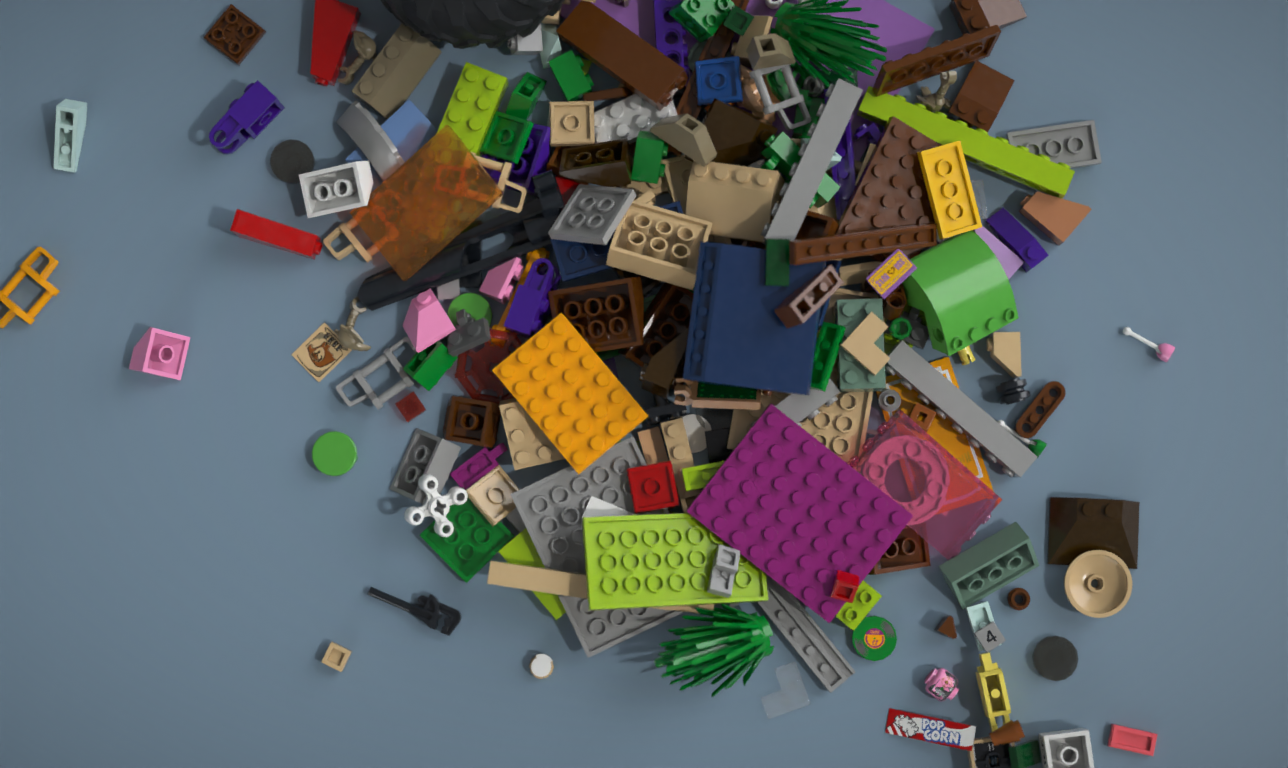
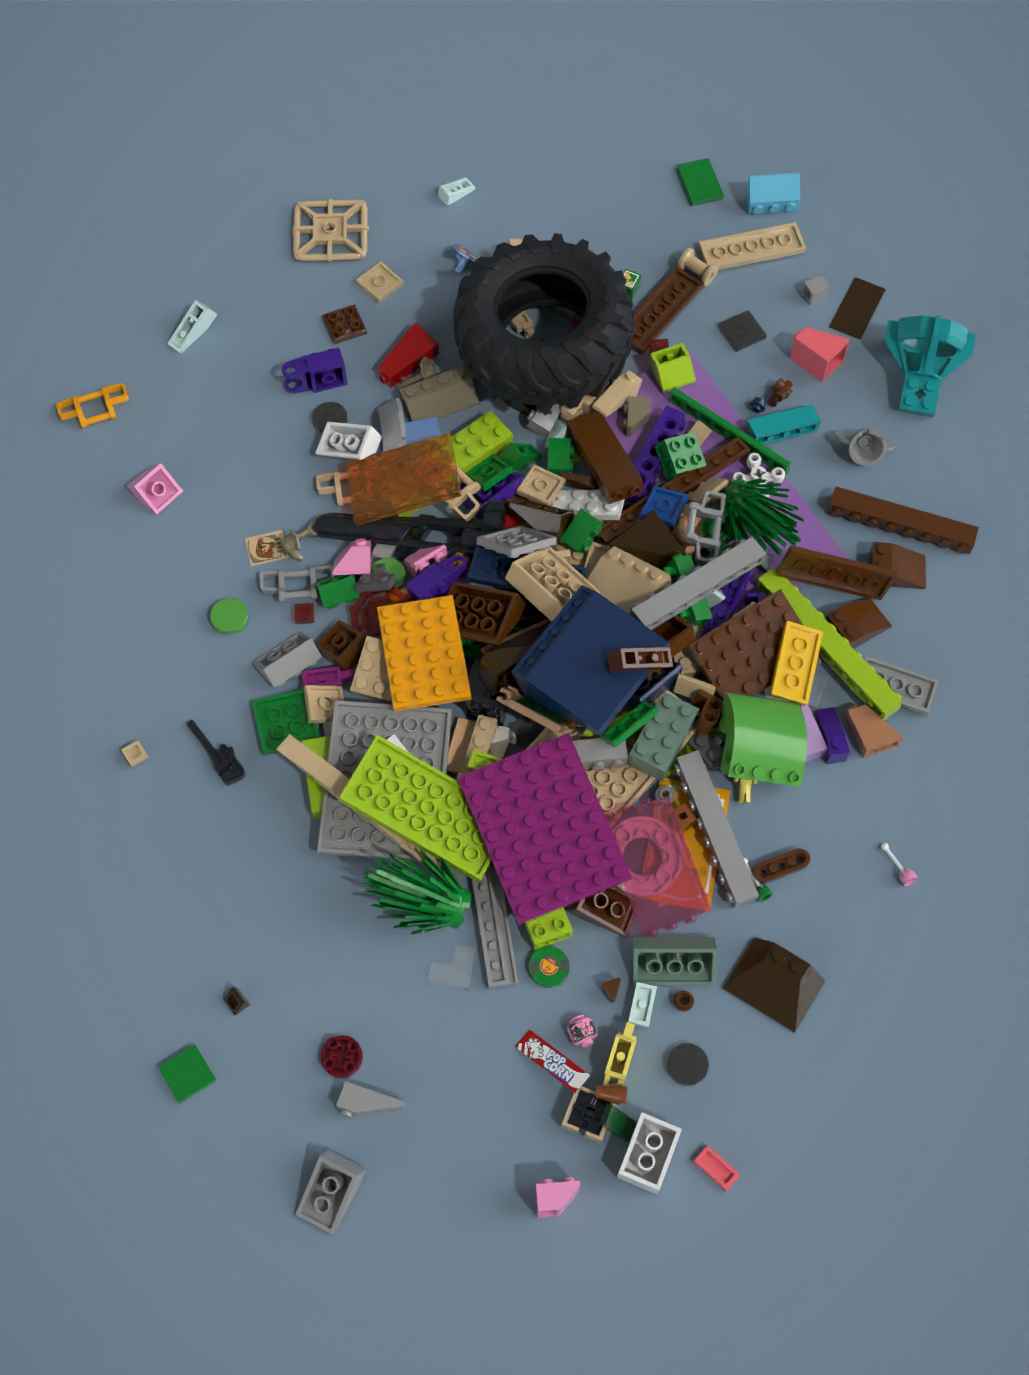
camera: 30 degrees right, 20 degrees down
red slope [230,209,323,260] -> none
white gear [404,474,468,537] -> none
white piece [529,654,554,679] -> none
red tile [626,461,679,514] -> none
dark tan slope [650,113,717,167] -> none
light grey slope [707,544,741,598] -> none
dark green brick [722,4,754,36] -> none
dark tan slope [746,33,795,70] -> none
dark green tile [765,239,790,286] -> none
reddish brown tile [789,223,937,265] -> none
red slope [830,570,859,603] -> none
tan tile [841,311,891,376] -> none
slope [866,249,917,299] -> none
green tile [889,317,912,340] -> none
dark tan piece [916,71,957,112] -> none
light grey tile [974,621,1006,653] -> none
tan slope [986,332,1022,378] -> none
black wheel [995,378,1031,405] -> none
tan dish [1064,550,1132,618] -> none

